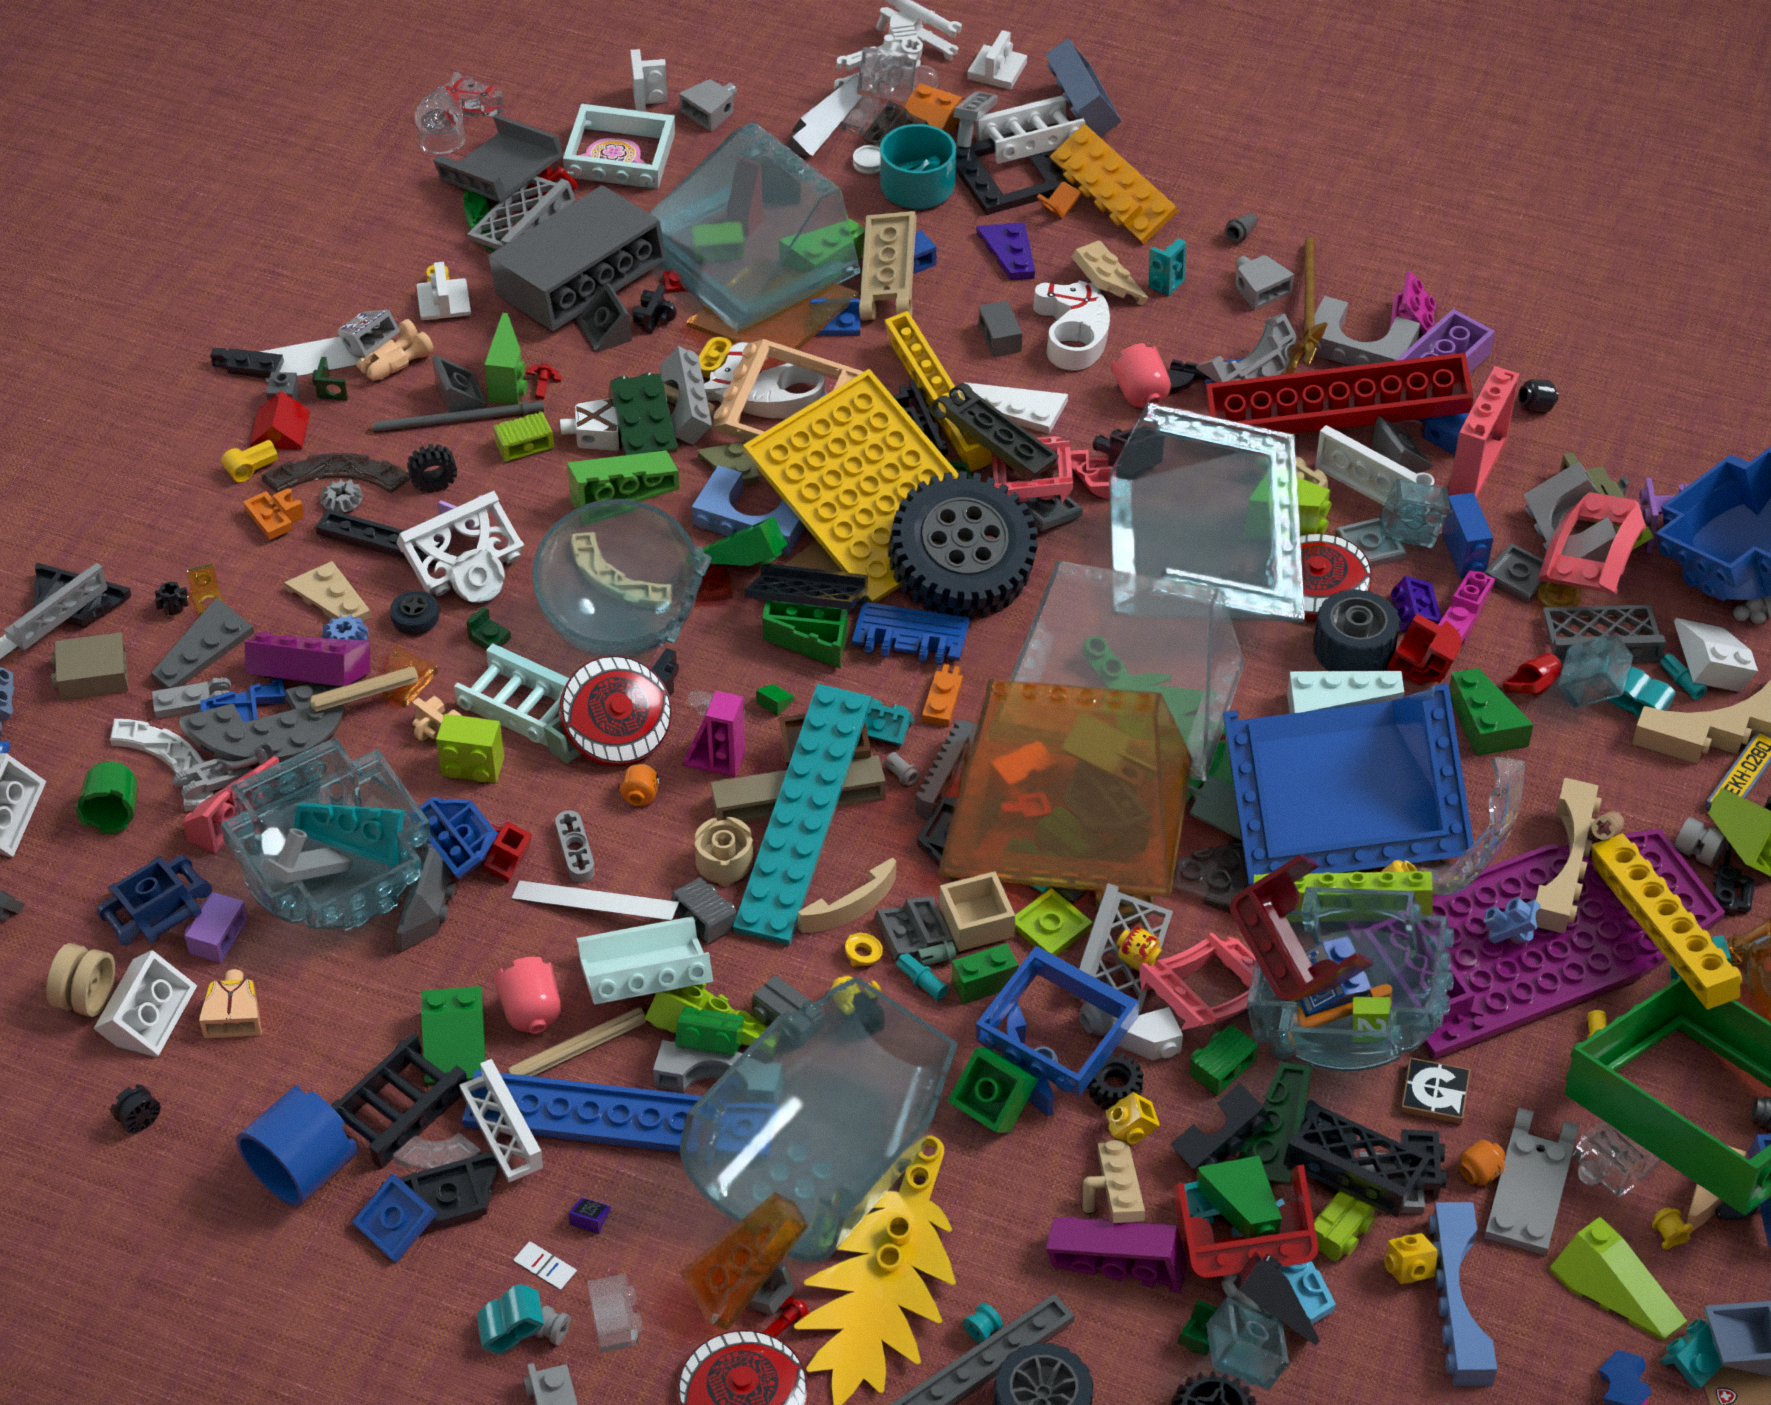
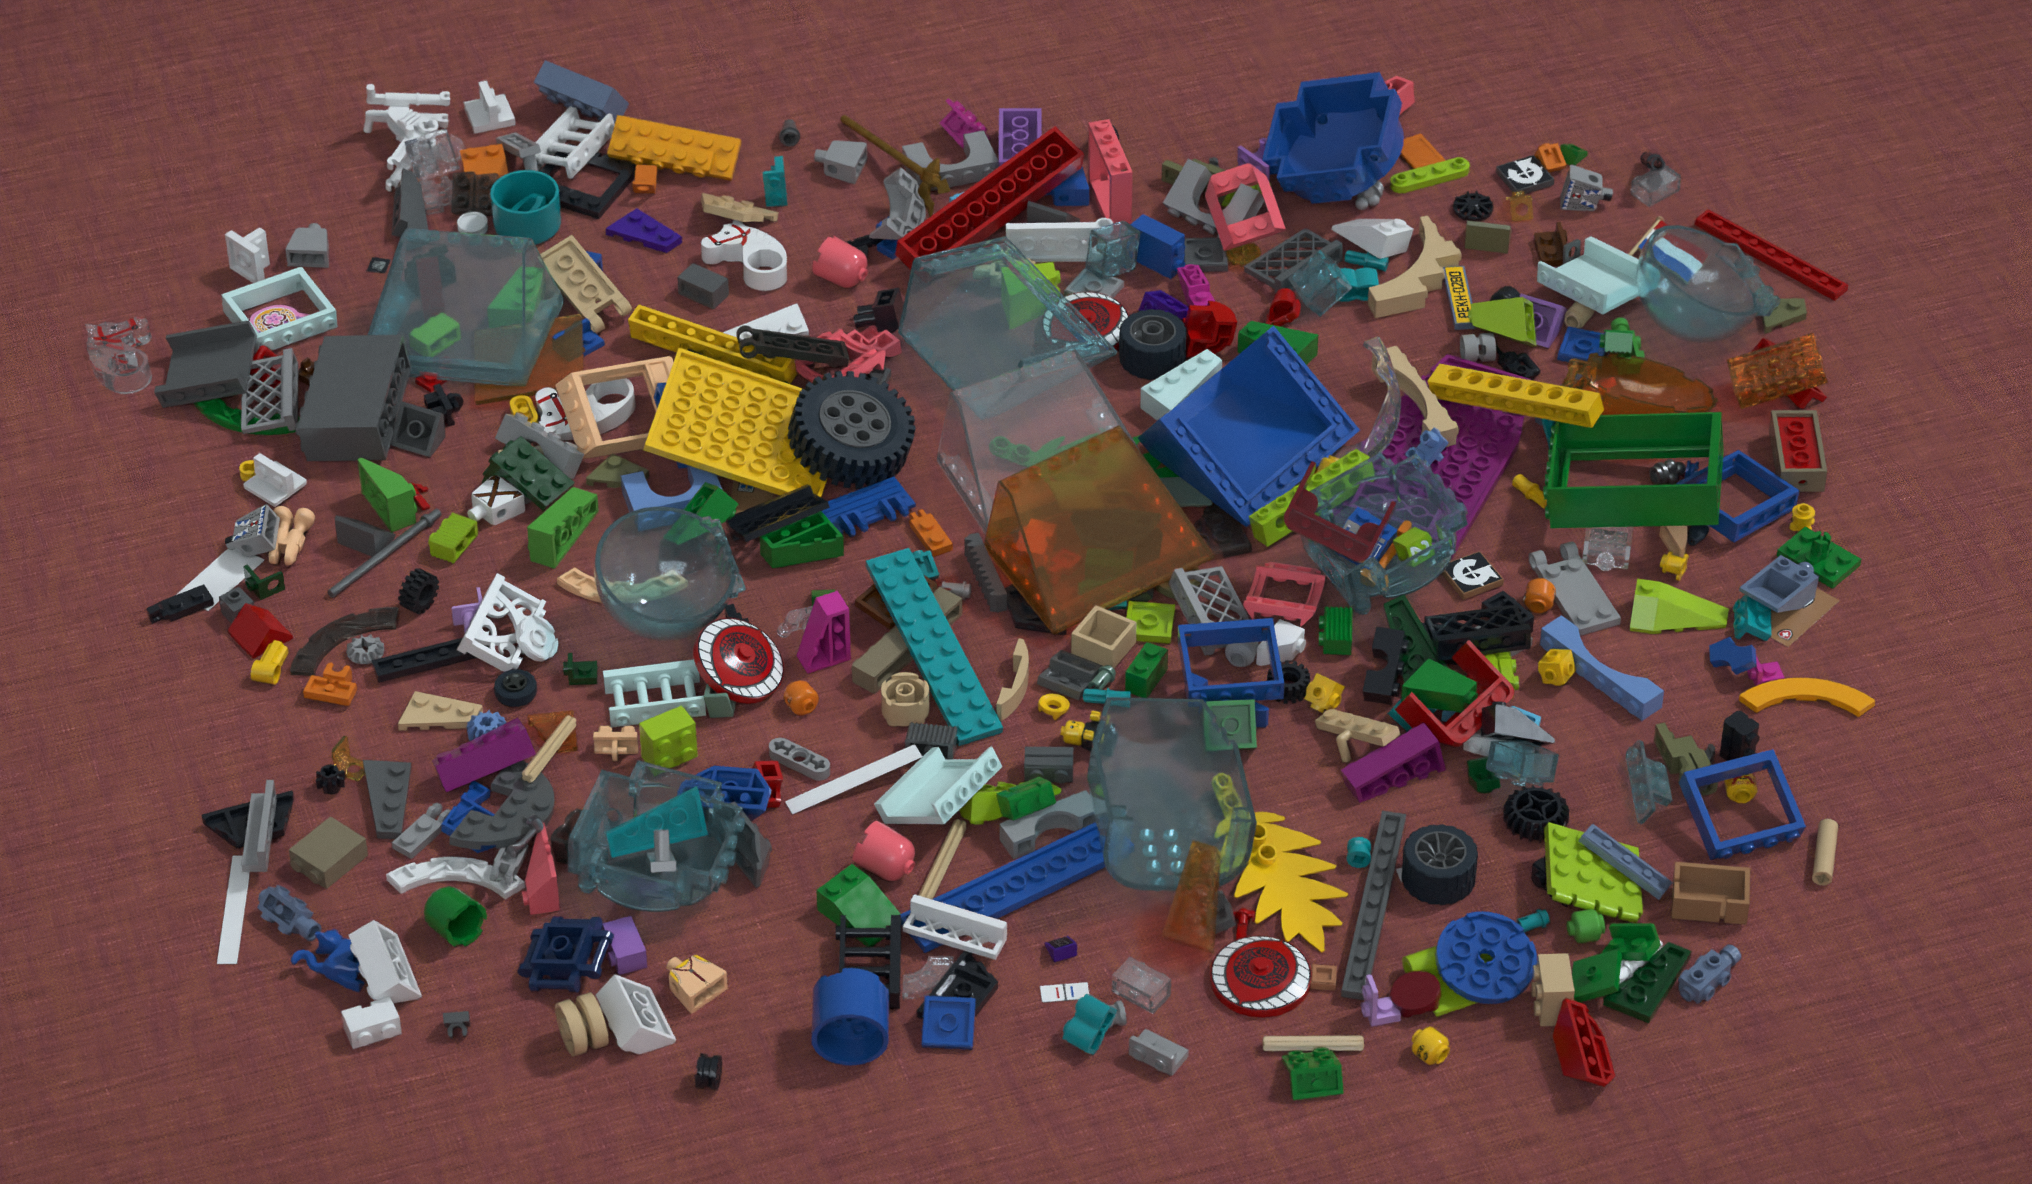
camera: 40 degrees left, 5 degrees down
yellow head [1116,926,1162,971] -> none
tan piece [1592,811,1624,840] -> none

